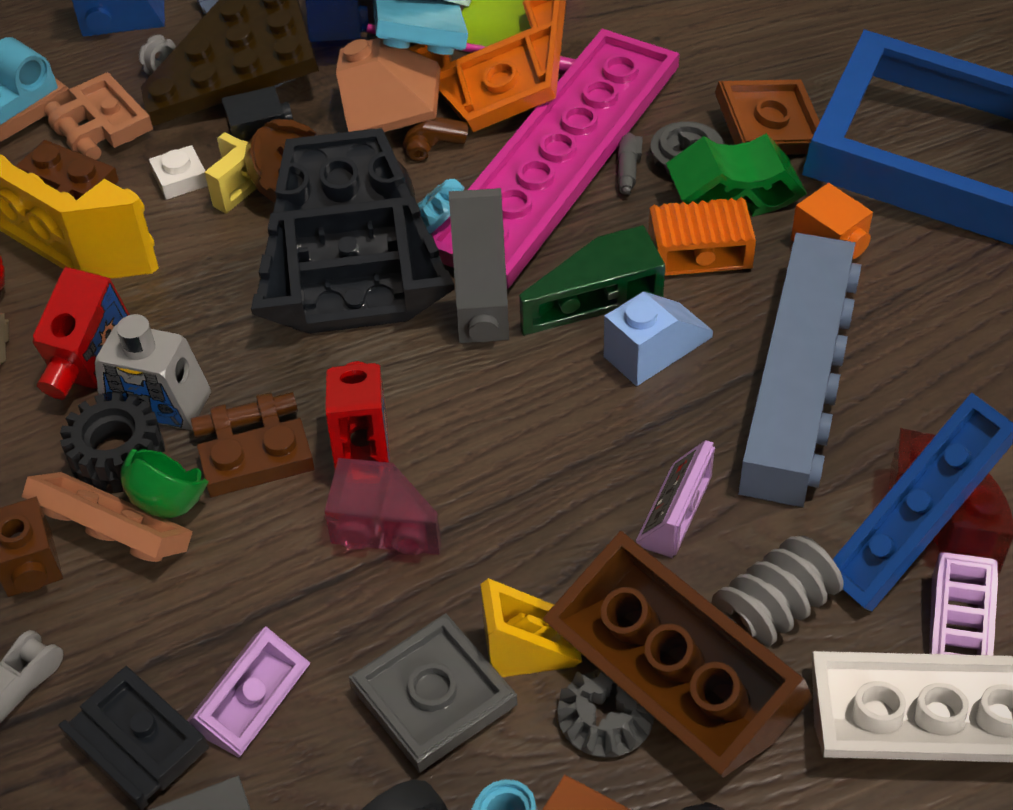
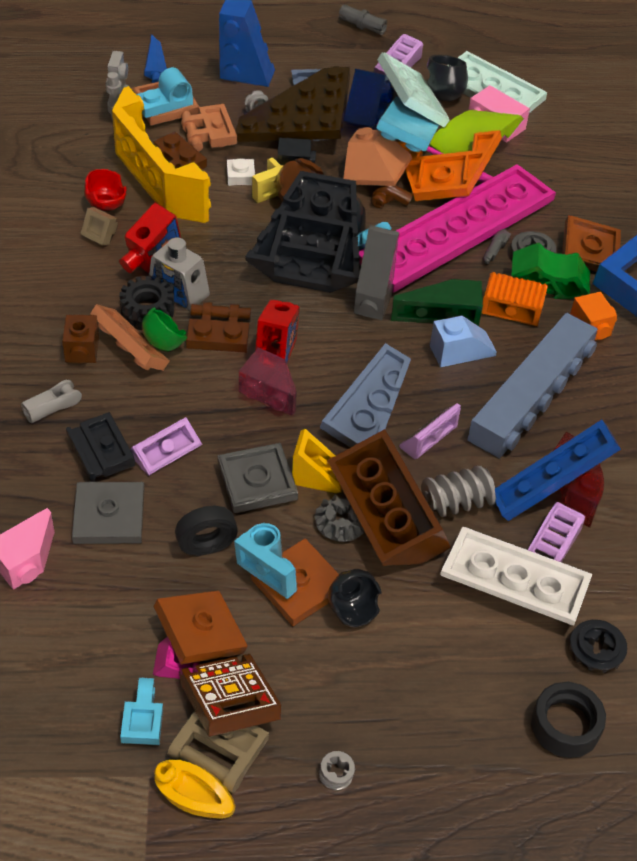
camera: 15 degrees right, 0 degrees up
none -> sand blue wing [320,343,411,448]

